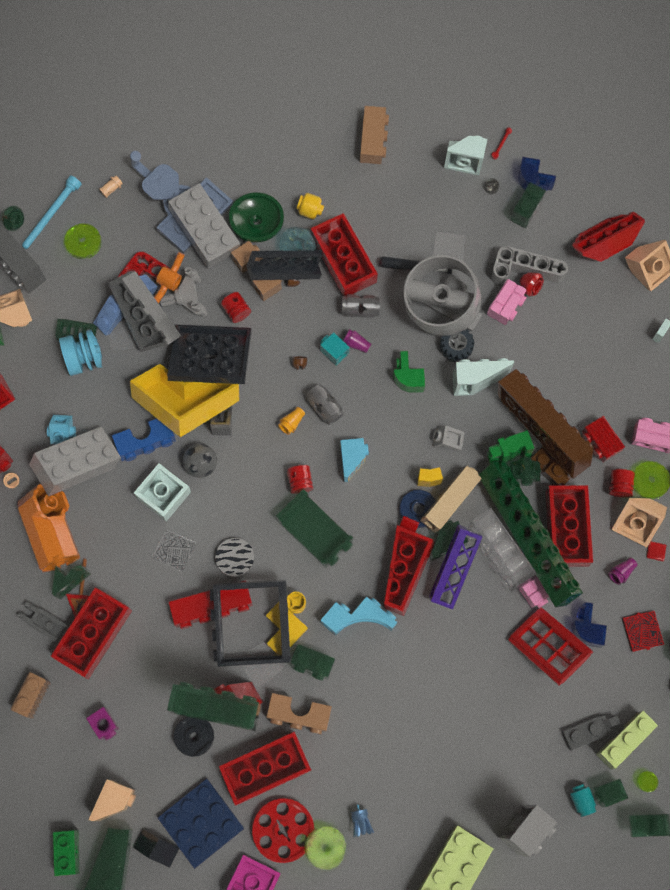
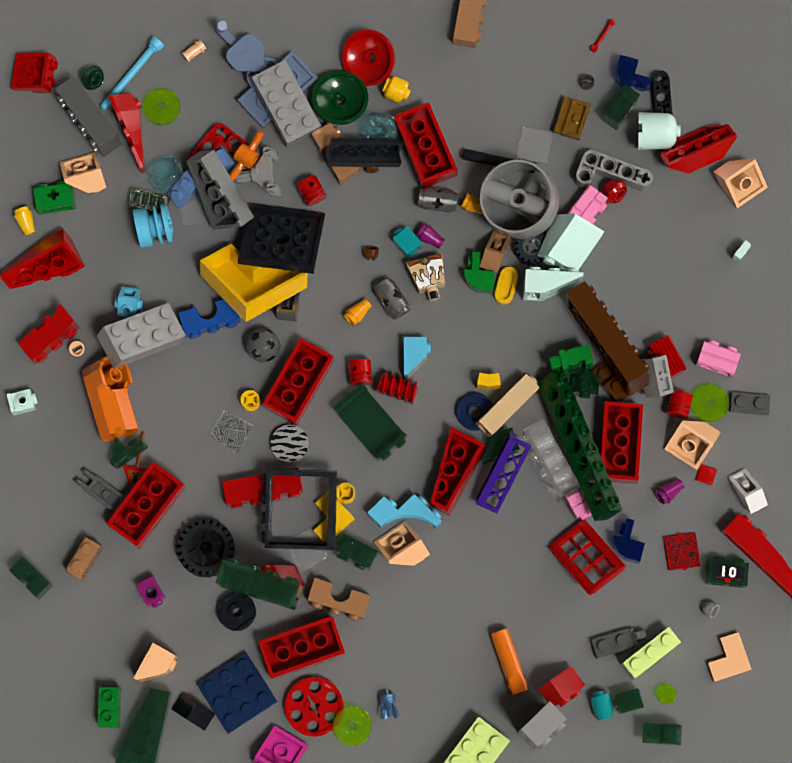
camera: 10 degrees right, 5 degrees up
light aqua slope [134,463,191,522] -> none
red piece [399,516,419,532] -> none
light grey bracket [433,425,465,451] -> none
light aqua slope [444,135,487,175] -> none
none -> red wedge [109,93,145,174]
none -> clear light blue hair [148,156,183,193]
none -> black wheel [177,519,235,578]
none -> yellow wheel [241,390,261,412]
none -> red brick [263,338,335,426]
none -> red dish [342,29,395,86]
none -> light nougat slope [374,520,430,566]
none -> red piece [376,371,418,405]
none -> torso [407,253,445,301]
none -> light orange cone [461,193,483,214]
none -> medium nougat slope [480,230,511,273]
none -> orange piece [491,628,528,696]
none -> yellow tile [494,267,518,305]
none -> light aqua slope [537,214,604,272]
none -> red brick [538,666,585,707]
none -> pearl gold plate [553,96,591,140]
none -> light aqua cylinder [638,112,681,150]
none -> light grey hinge [641,355,674,398]
none -> black beam [652,71,673,115]

